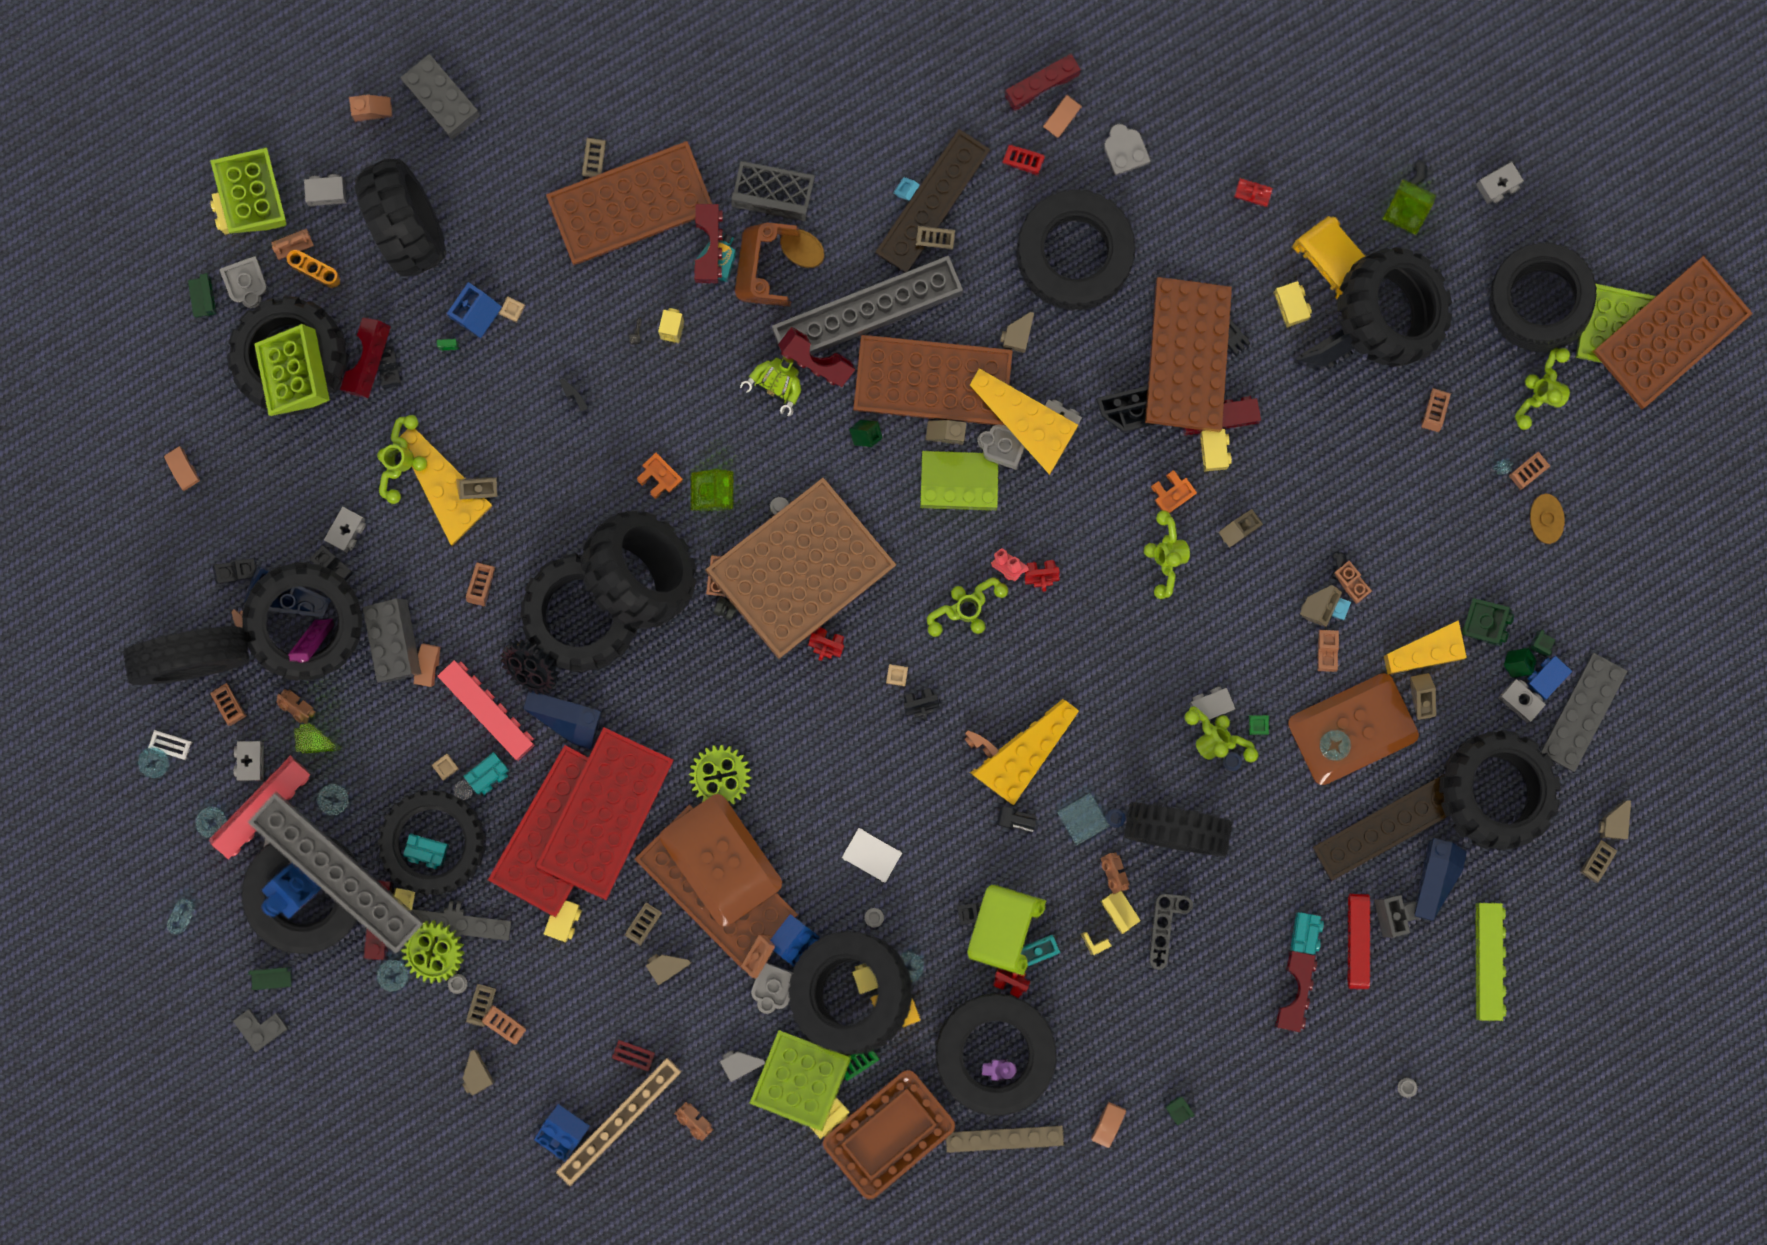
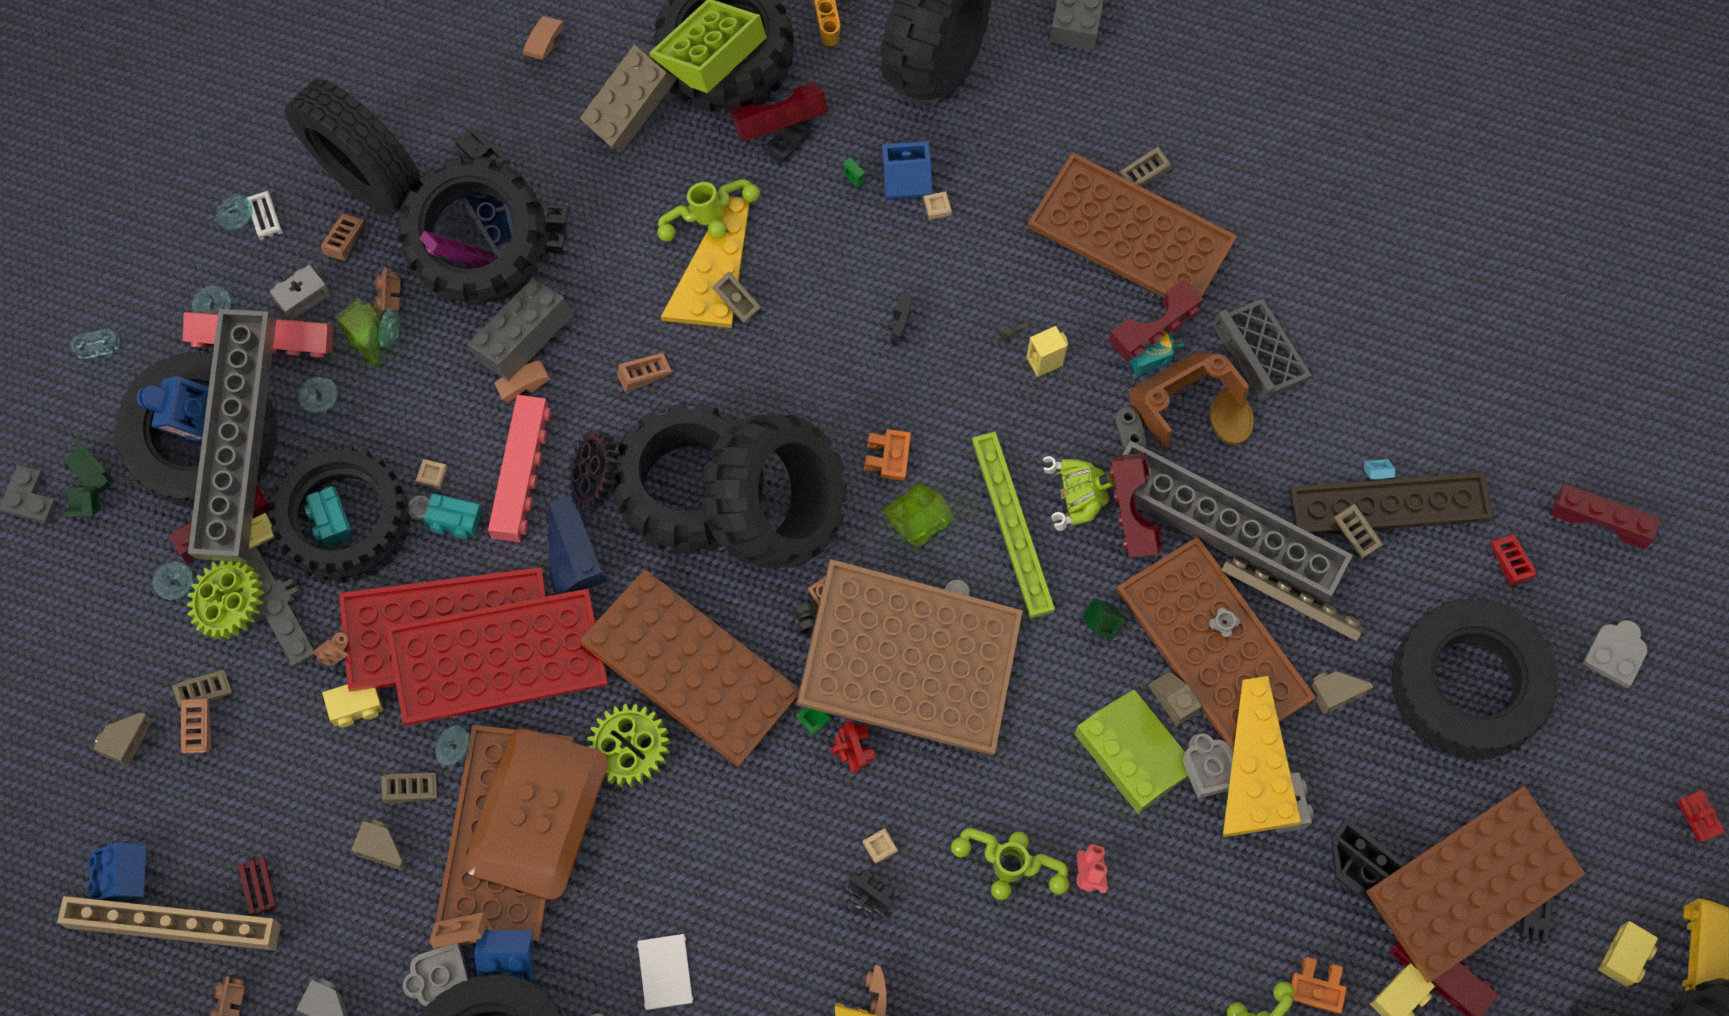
camera: 55 degrees right, 15 degrees down
light grey brick [324,507,366,553] -> none
light grey plate [448,974,468,994] -> none
red hips [1025,560,1060,592] -> none
nougat slope [1043,95,1082,138] -> none
none -> dark green panel [63,486,100,517]
none -> nougat hinge [312,632,348,665]
none -> clear light blue gear [378,309,401,347]
none -> clear light blue gear [436,726,471,767]
none -> dark tan brick [580,44,678,151]
none -> dark orange plate [580,569,800,768]
none -> green tile [796,708,832,737]
none -> lime plate [972,432,1055,619]
none -> dark grey plate [1115,407,1147,451]
none -> light grey plate [1209,608,1240,637]
none -> dark tan plate [1221,557,1363,641]

